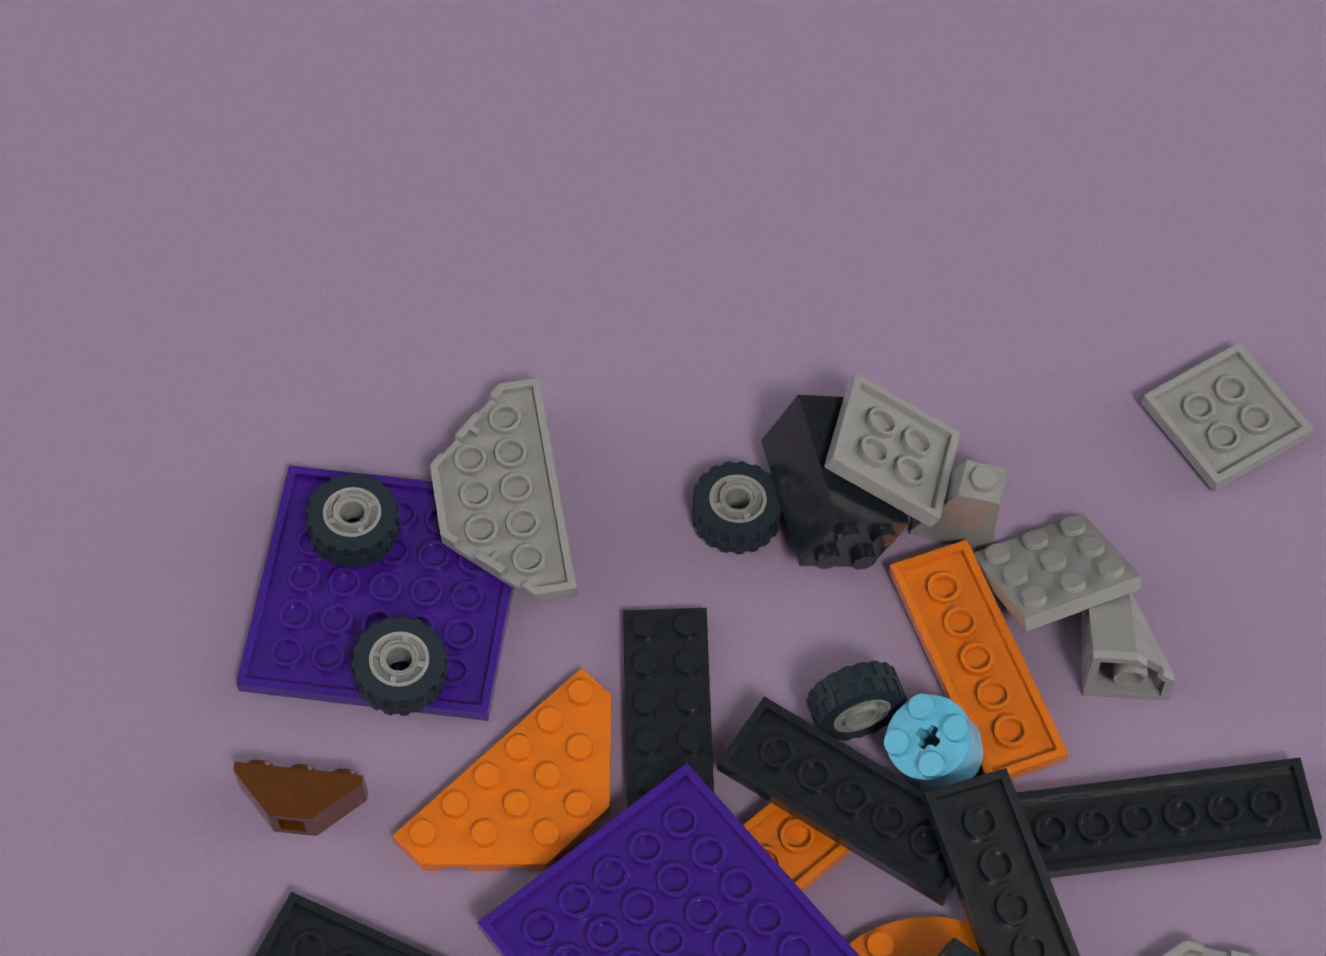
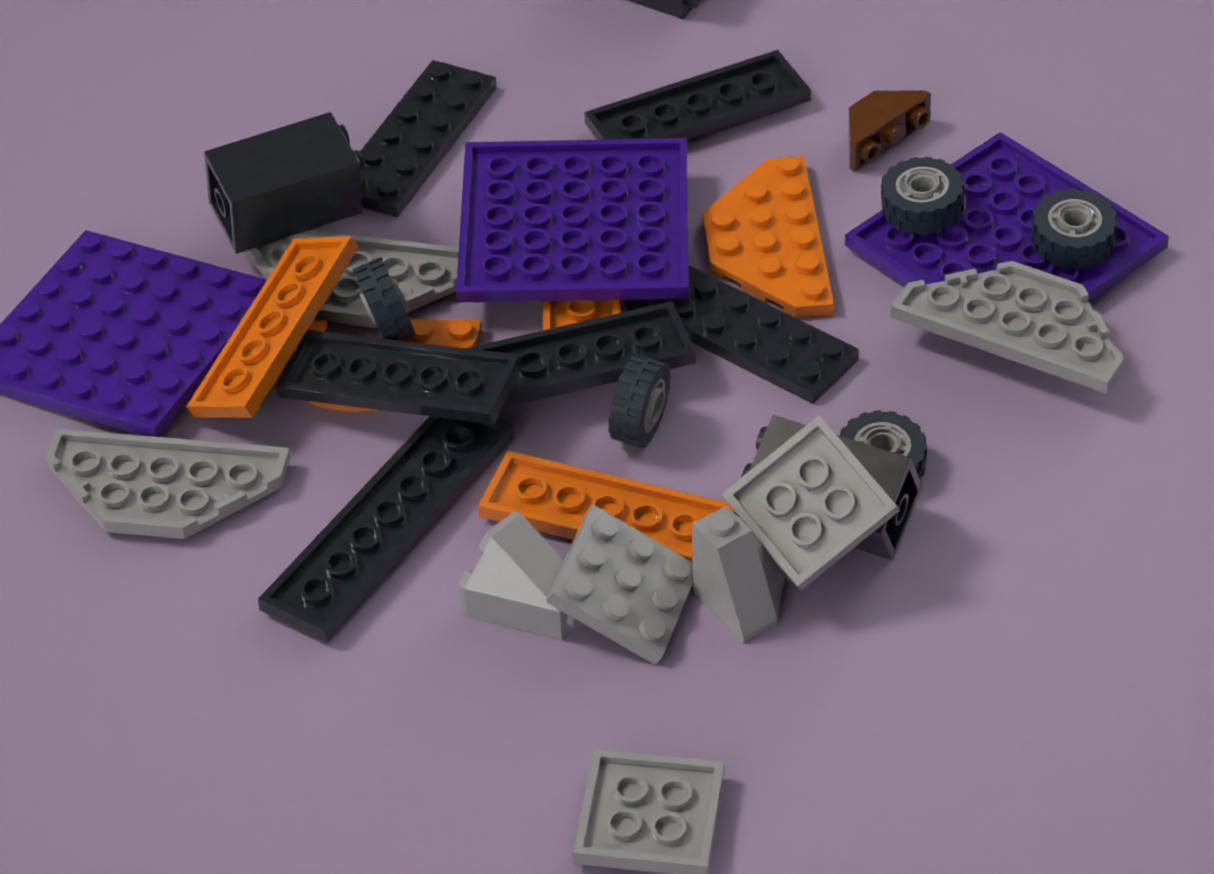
camera: 130 degrees right, 15 degrees down
medium azure brick [884,693,983,791] -> none

